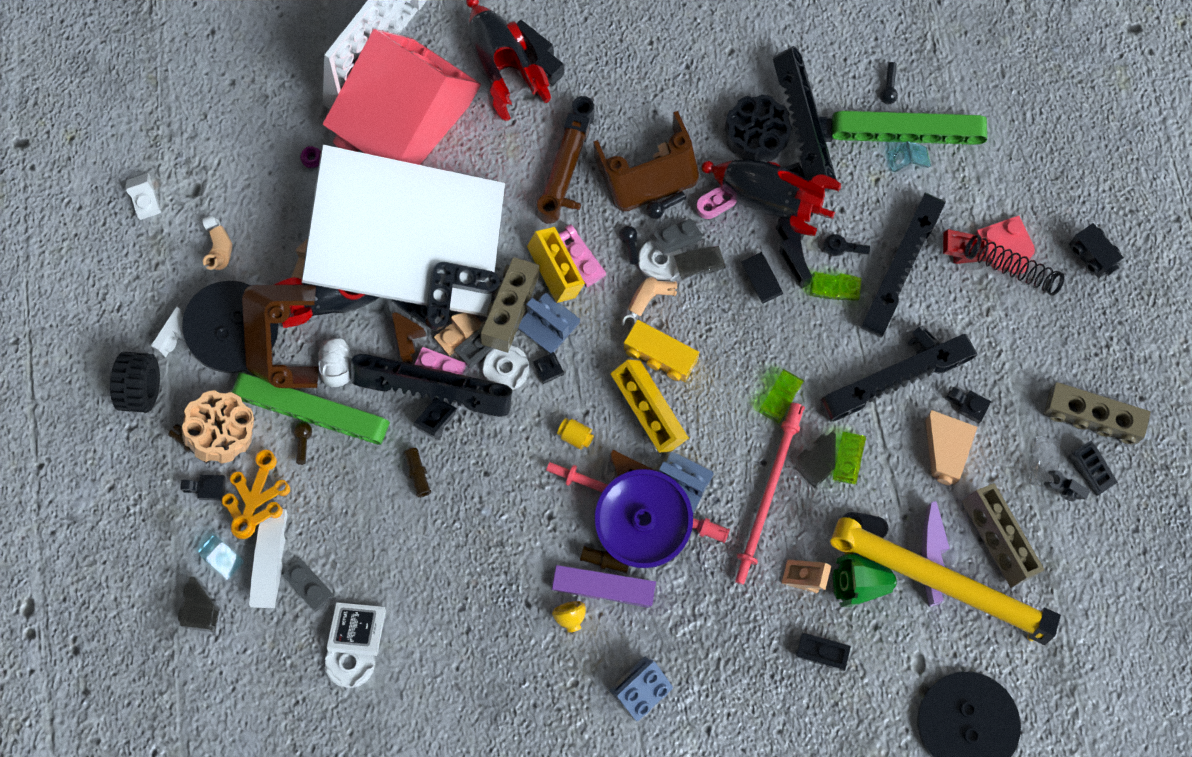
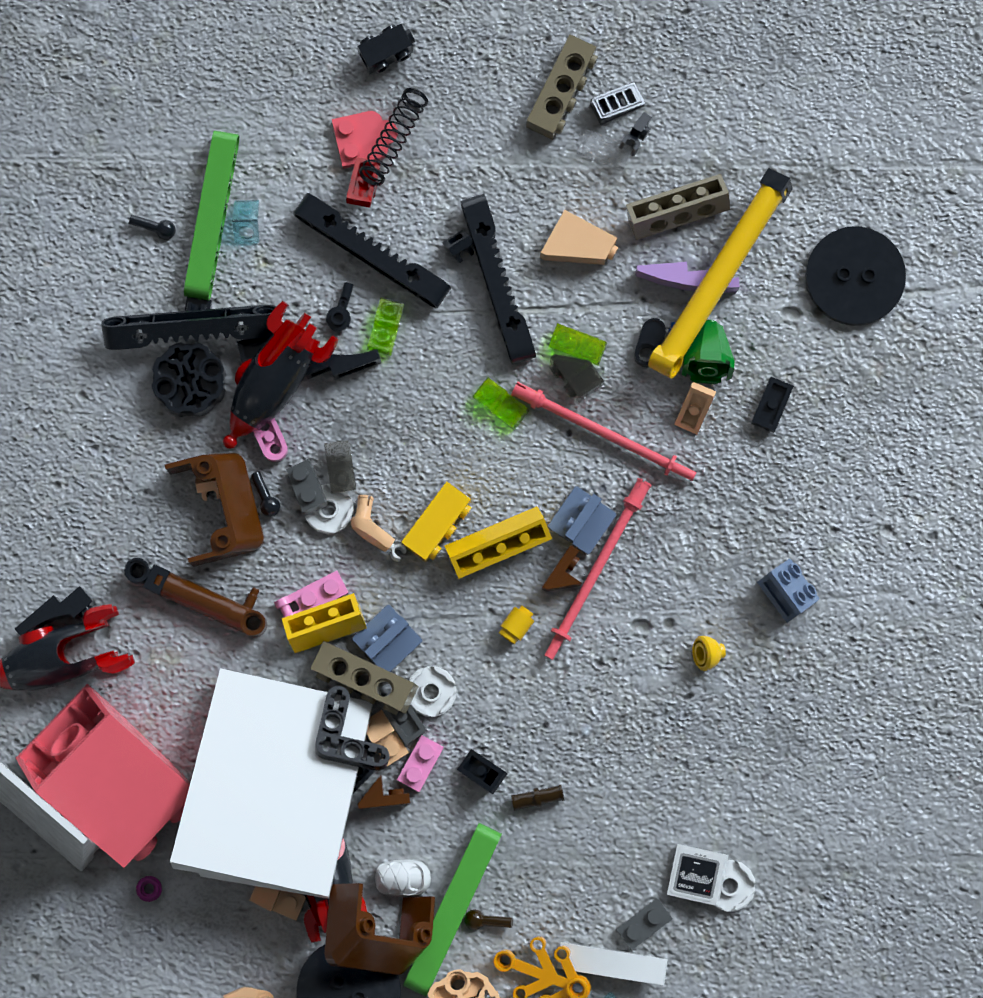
camera: 90 degrees left, 10 degrees up
black gear [350,354,512,417] -> none
black tile [533,352,564,384] -> none
medium lavender slope [551,565,656,608] -> none
dark brown pin [580,545,629,574] -> none
dark purple dish [595,469,693,568] -> none
black bar [619,226,639,265] -> none
black slope [741,252,783,304] -> none
black plate [946,387,991,424] -> none

